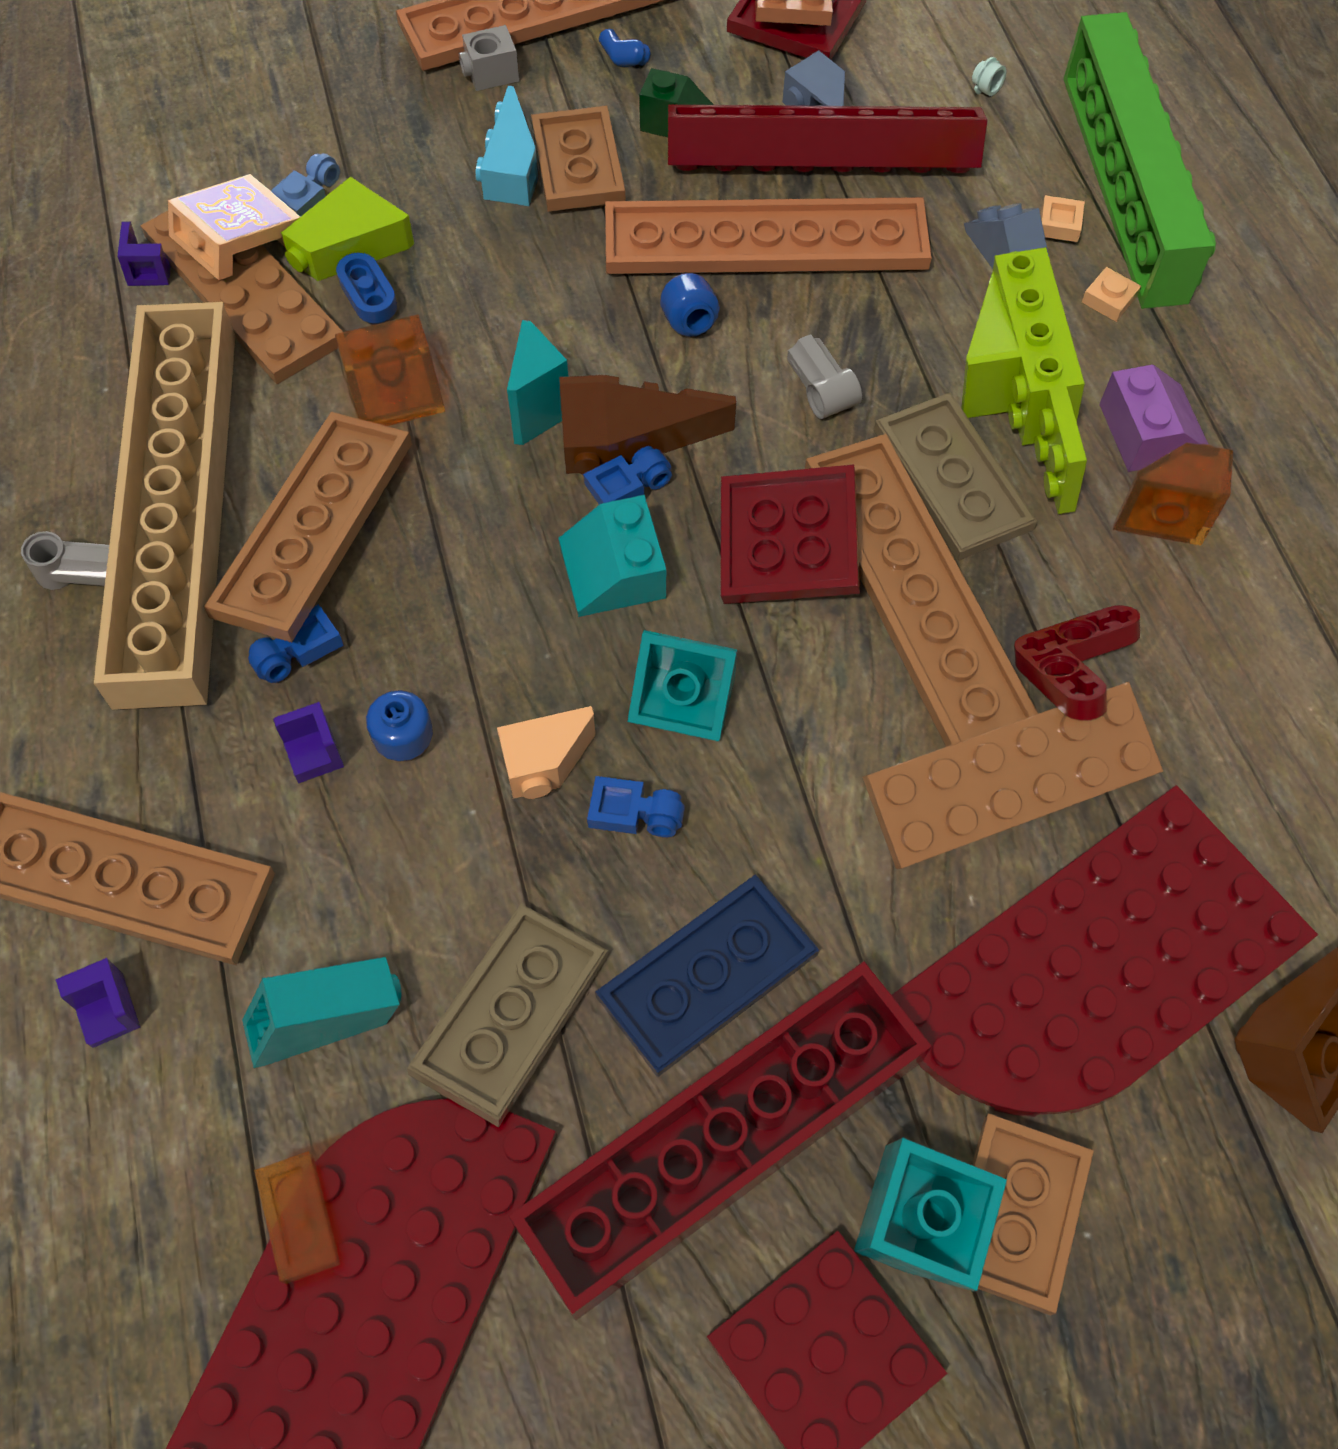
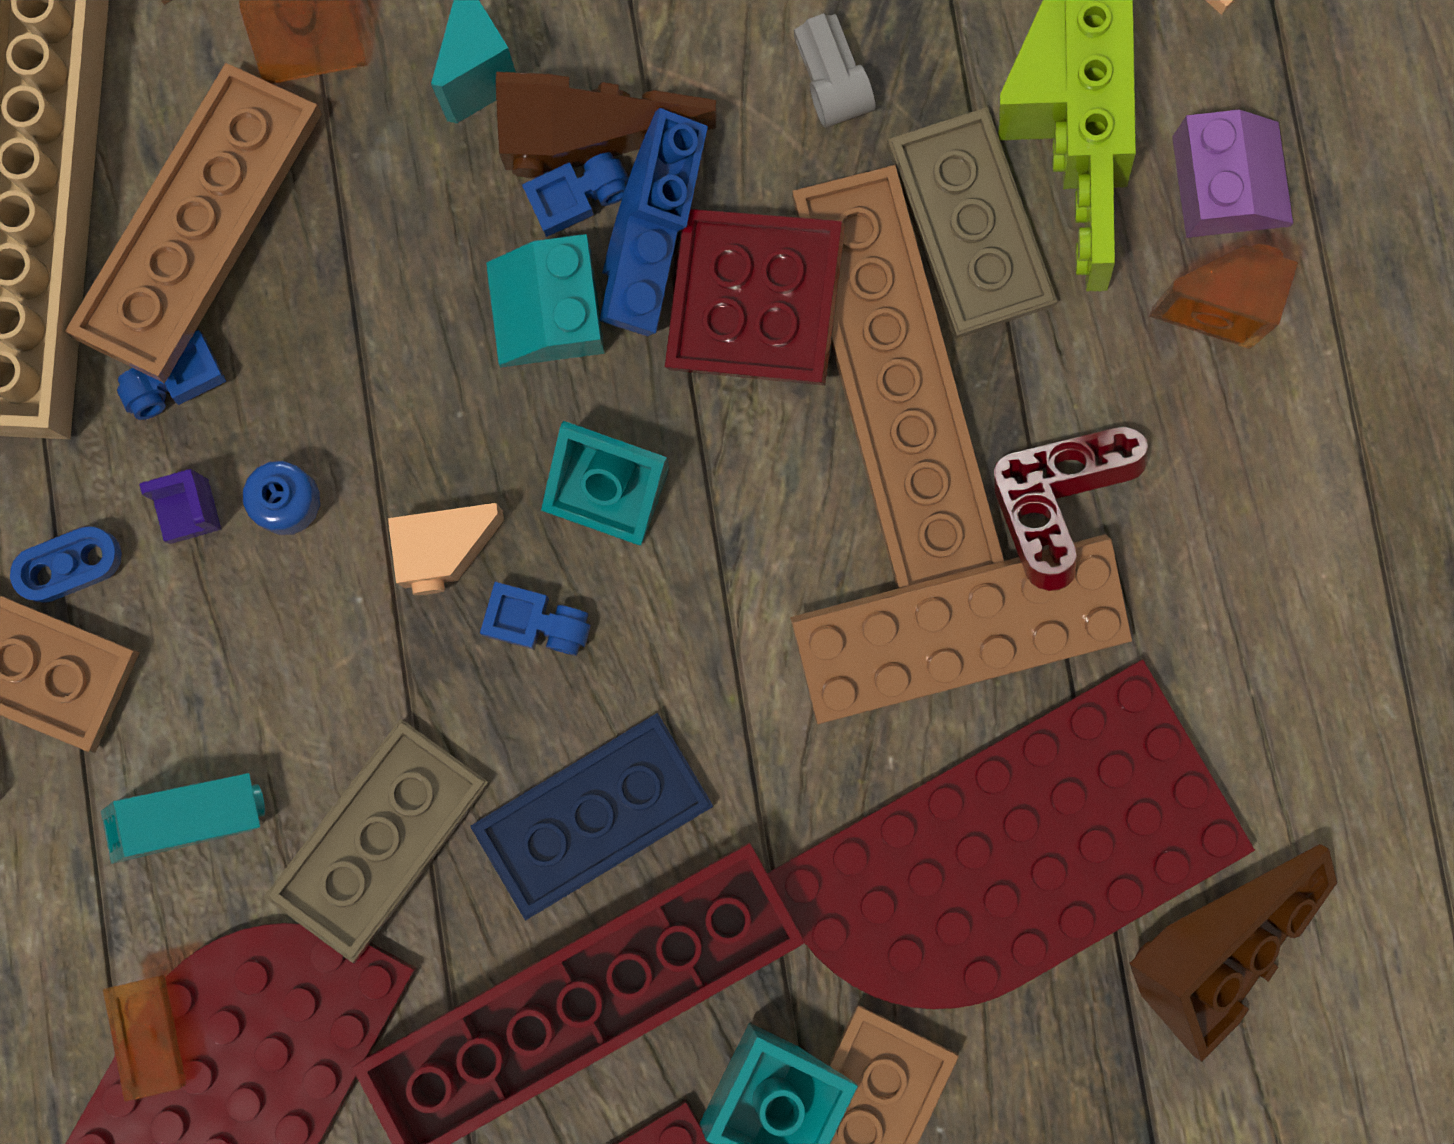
camera: 10 degrees right, 20 degrees up
none -> blue plate [10,527,122,603]
none -> blue slope [599,108,708,336]

